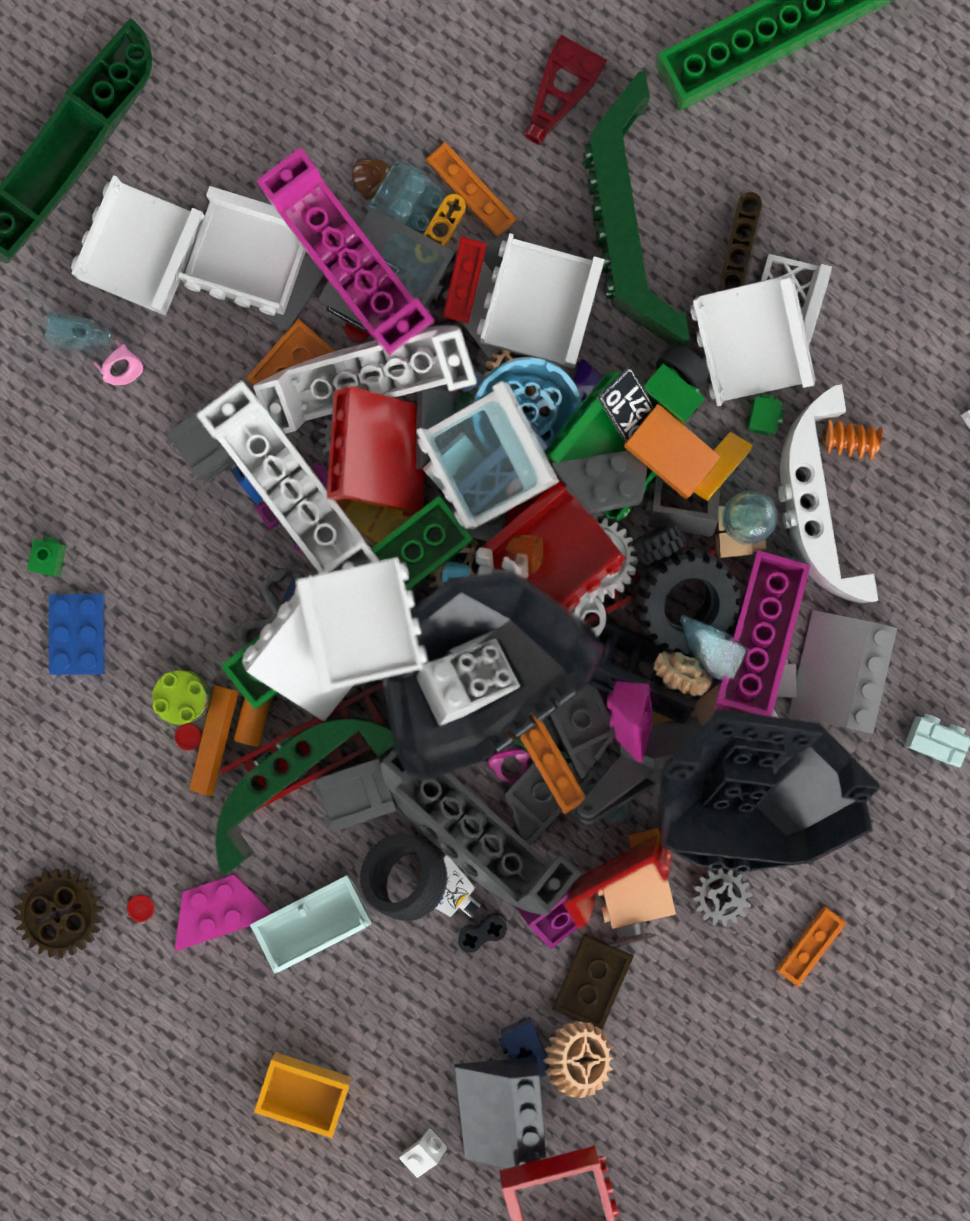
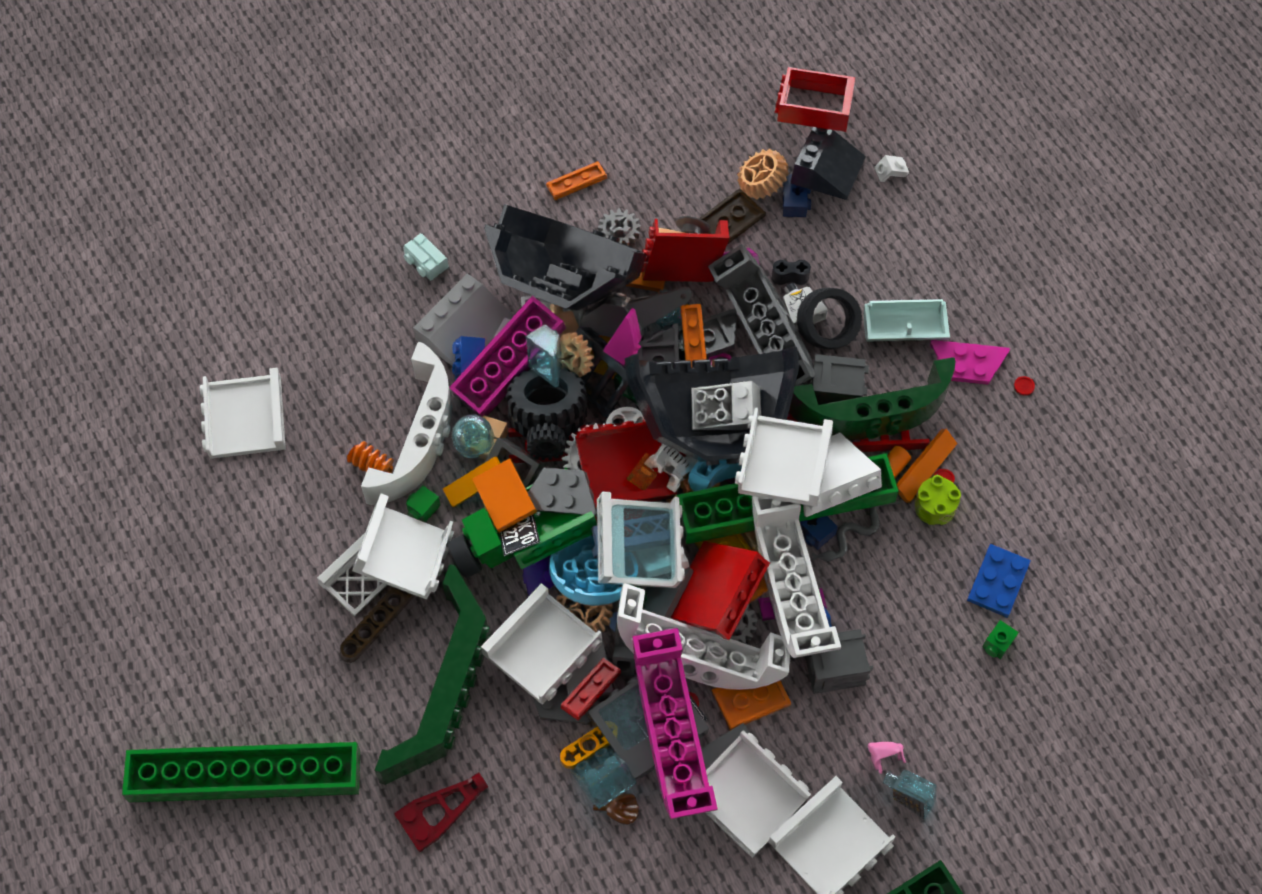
camera: 160 degrees left, 25 degrees down
dark brown gear [14,869,104,958] -> none
light orange piece [254,1052,352,1138] -> none
orange tile [425,142,517,238] -> none
none -> blue slope [452,336,485,380]

